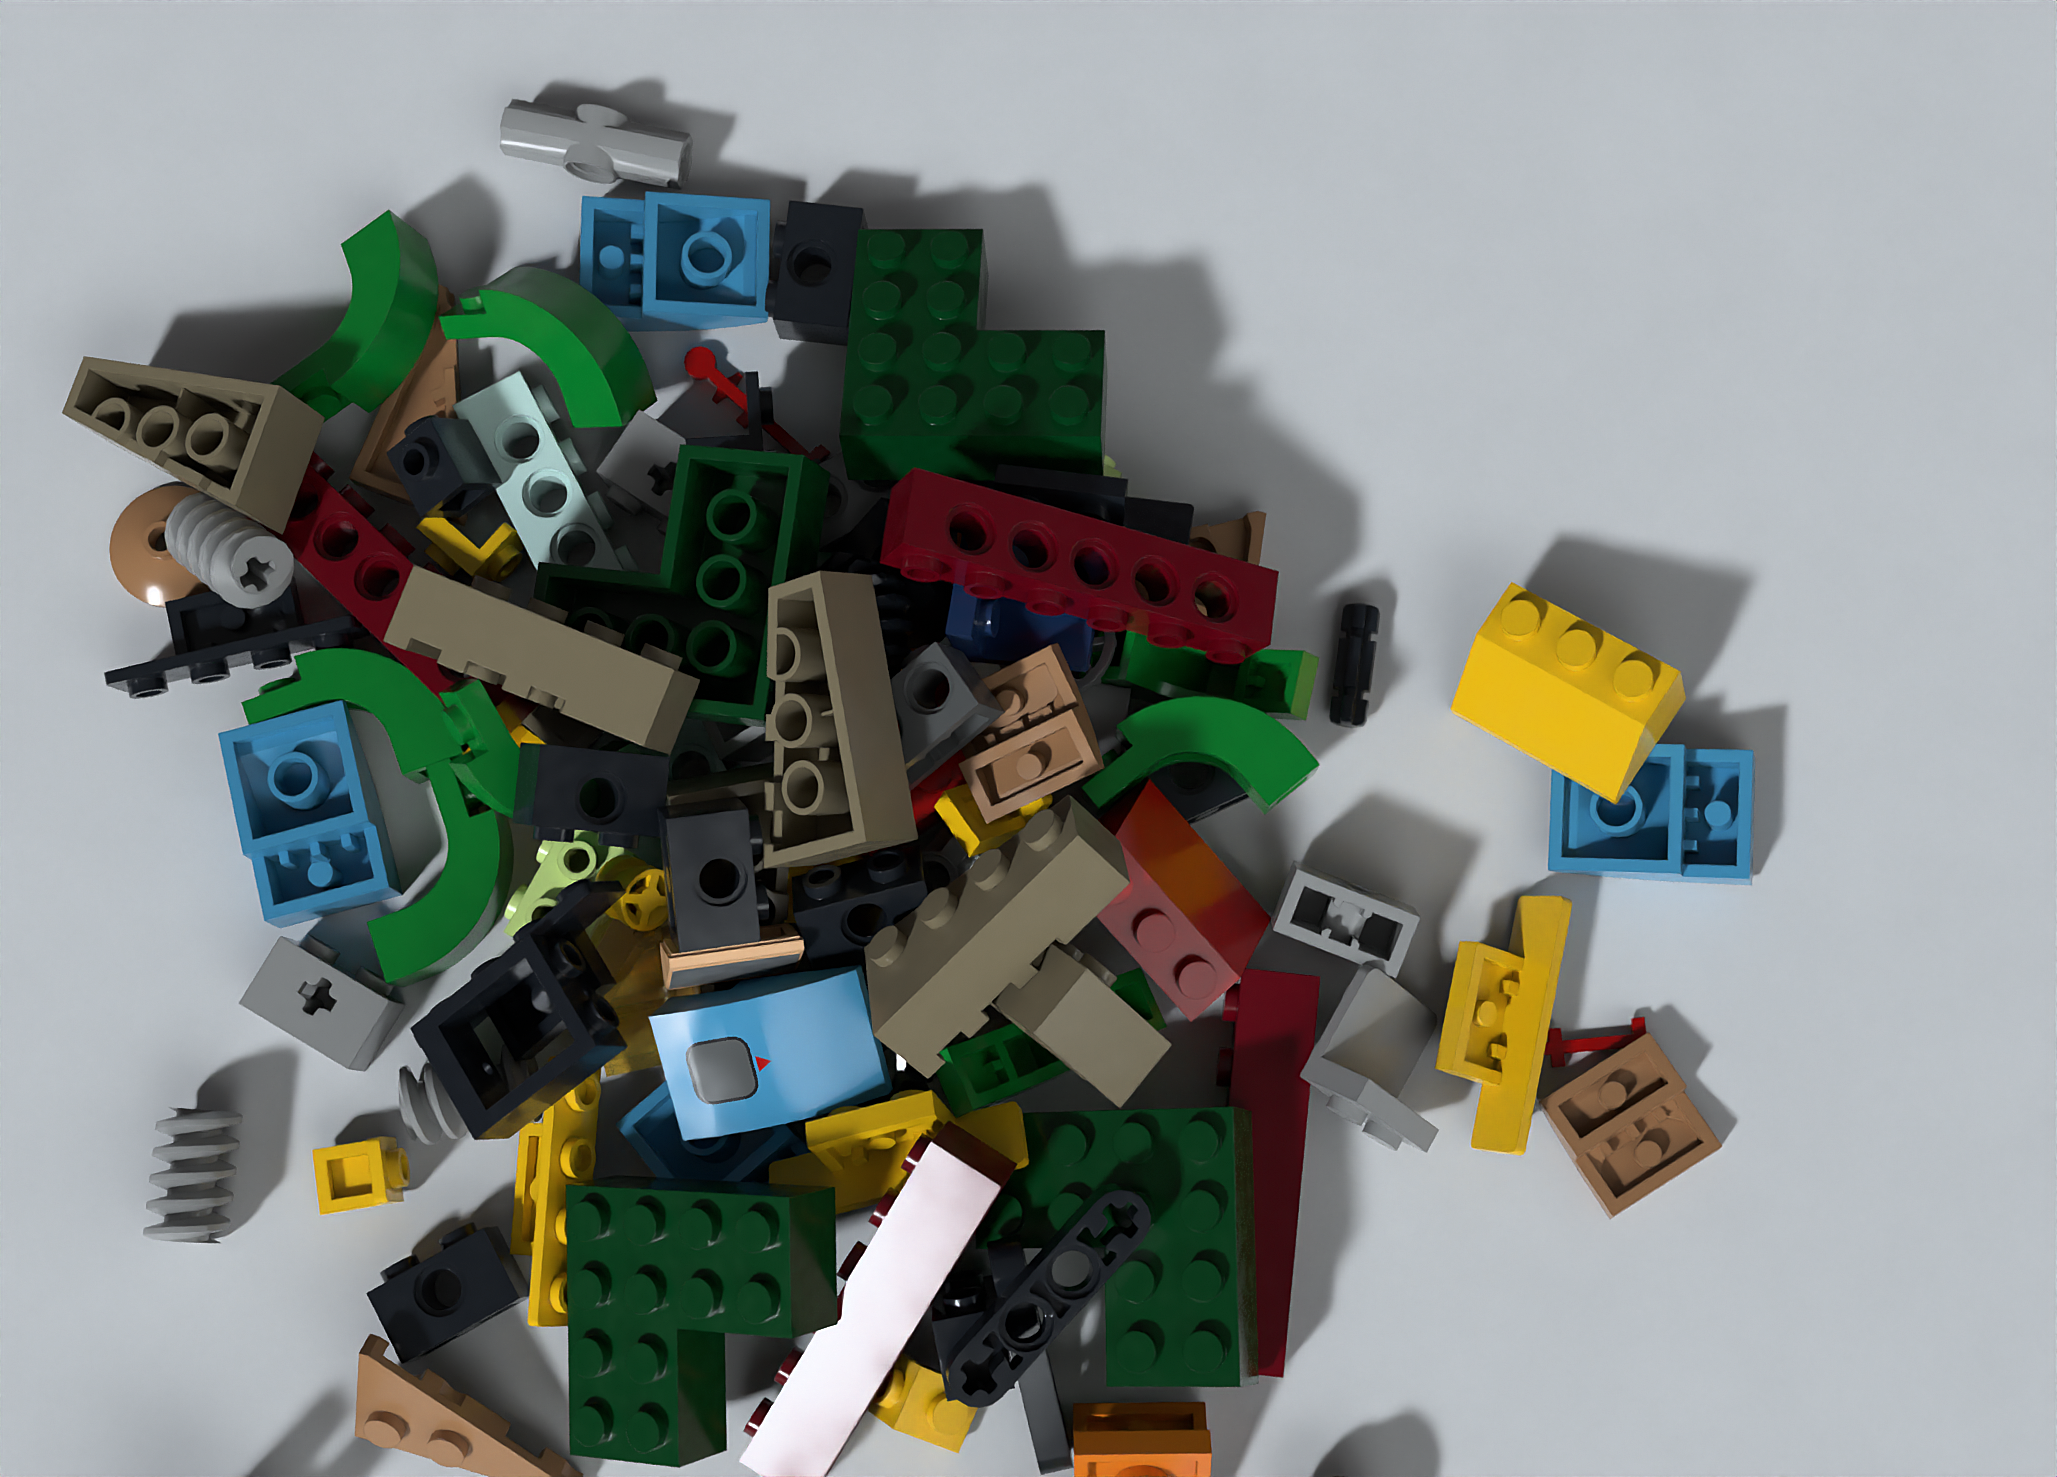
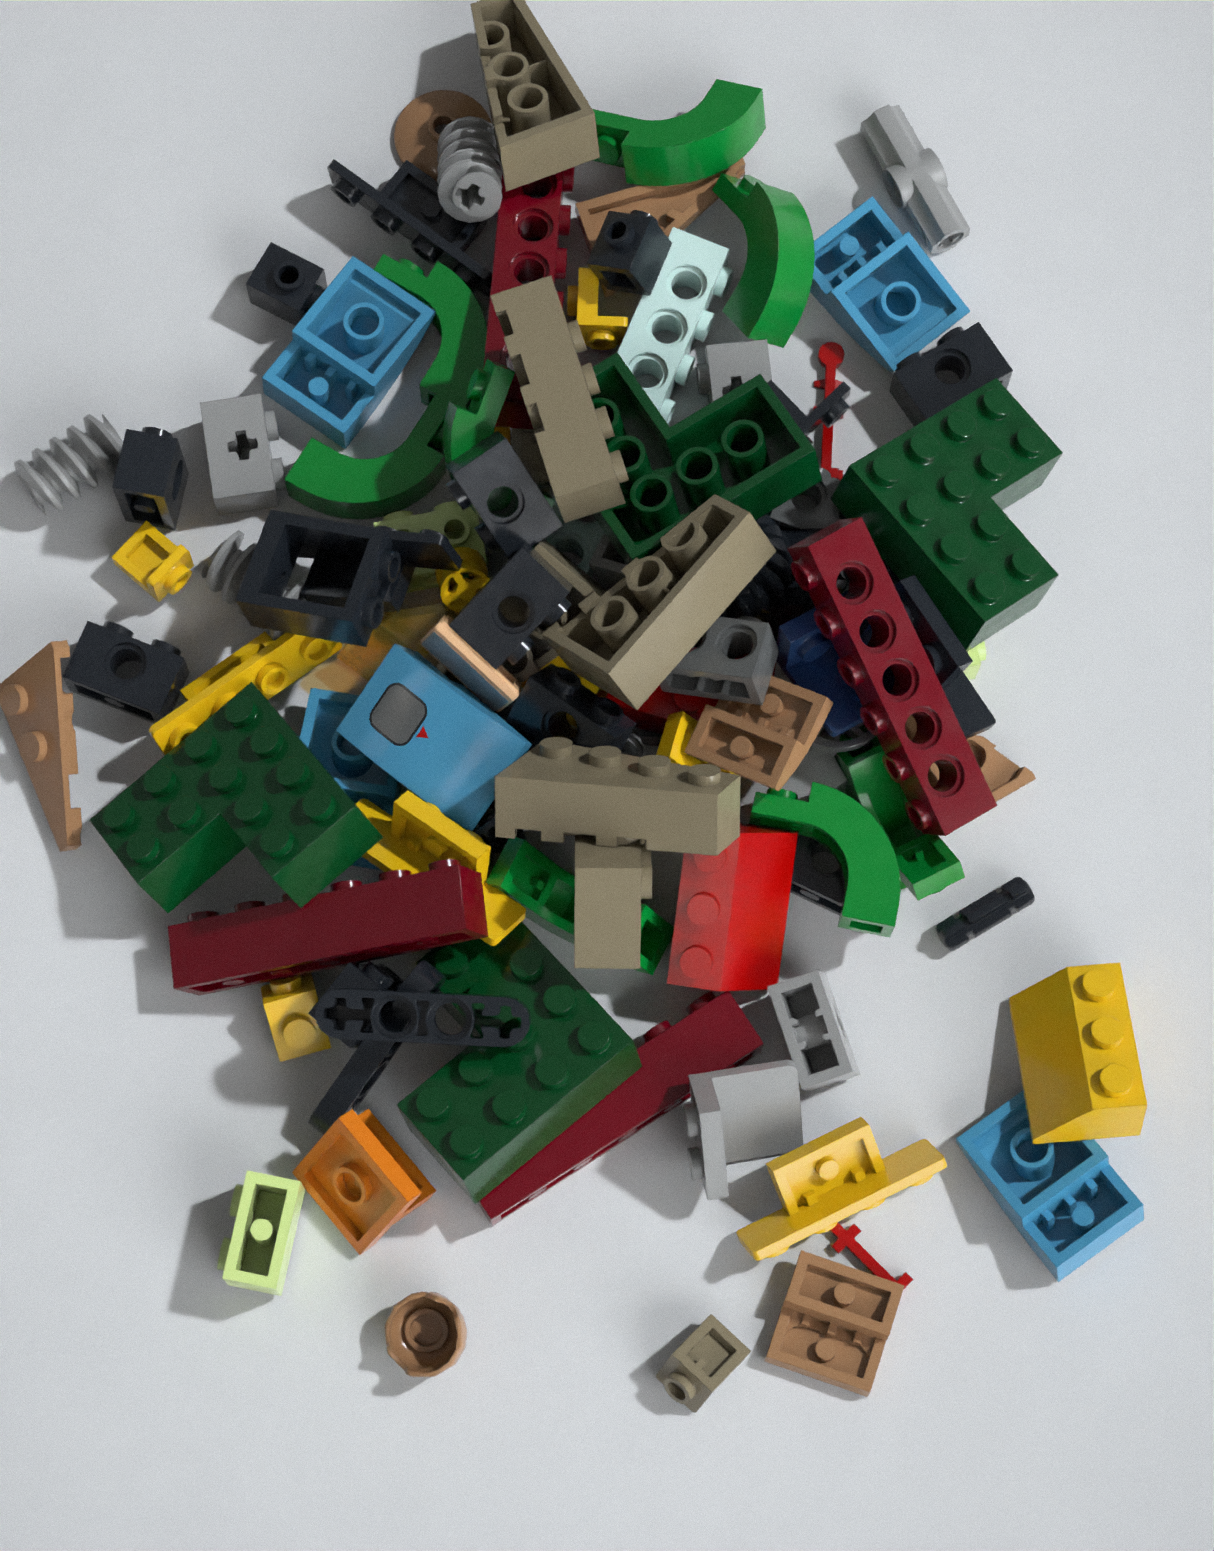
camera: 40 degrees right, 5 degrees down
none -> black brick [112,427,189,530]
none -> black brick [246,242,327,326]
none -> dark tan bracket [656,1314,751,1413]

